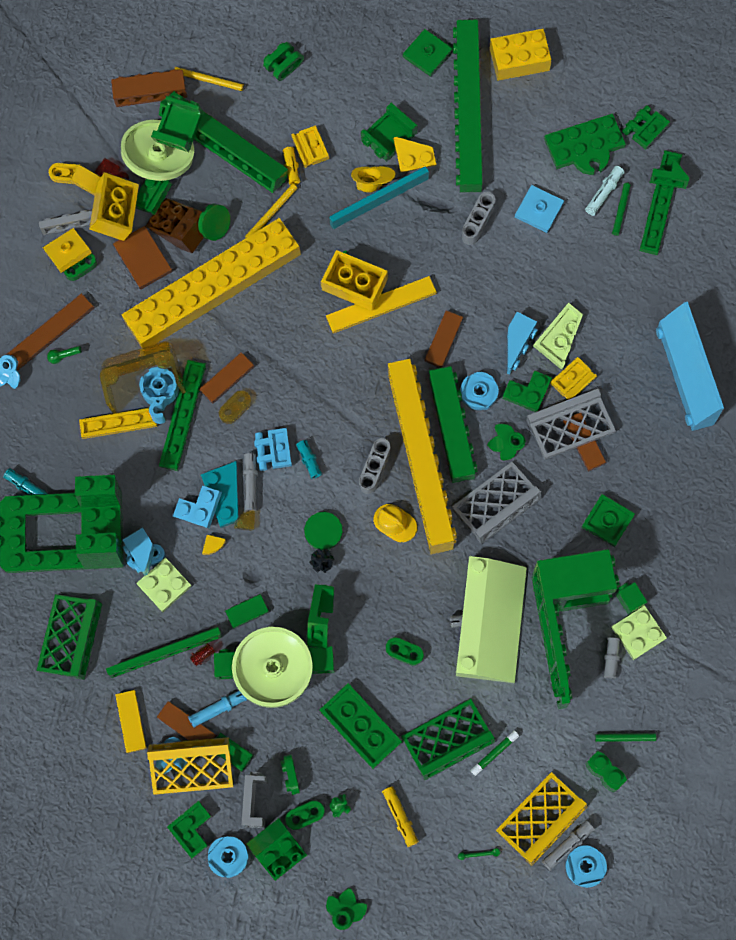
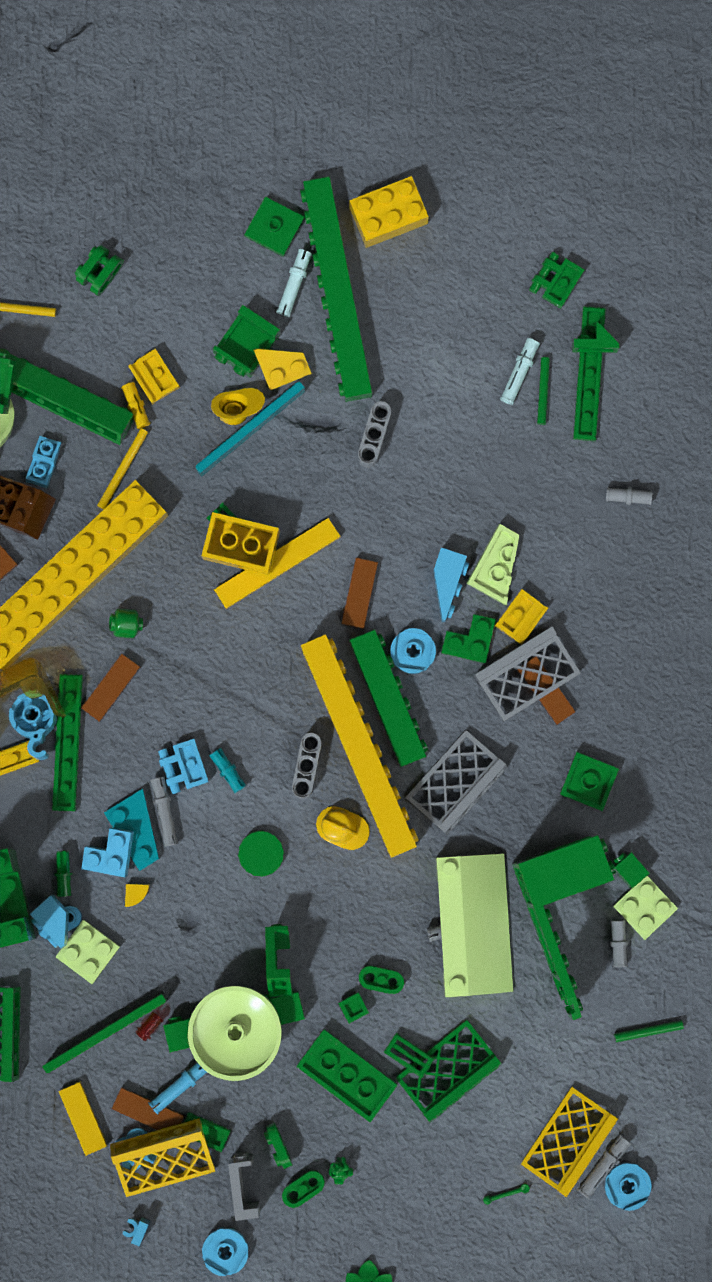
camera: 15 degrees left, 10 degrees up
green plate [167,801,211,859] -> none
green tile [198,203,230,241] -> none
clear yellow plate [219,391,251,424] -> none
green tile [225,594,269,629] -> none
clear yellow tile [234,511,255,531] -> none
green slope [246,818,307,881] -> none
black gear [309,548,335,573] -> none
yellow pin [382,786,419,848] -> none
green bar [470,730,519,776] -> none
green plate [487,424,525,461] -> none
medium azure plate [514,185,564,233] -> none
green plate [544,113,626,175] -> none
green brick [585,751,627,792] -> none
medium azure slope [656,302,724,431] -> none
none -> medium azure slope [25,436,61,488]
none -> green axle [54,850,73,897]
none -> green head [109,608,143,638]
none -> medium azure tile [122,1218,150,1247]
none -> light aqua pin [276,249,312,317]
none -> green plate [338,992,369,1024]
none -> green tile [384,1033,435,1079]
none -> light grey pin [606,487,652,505]

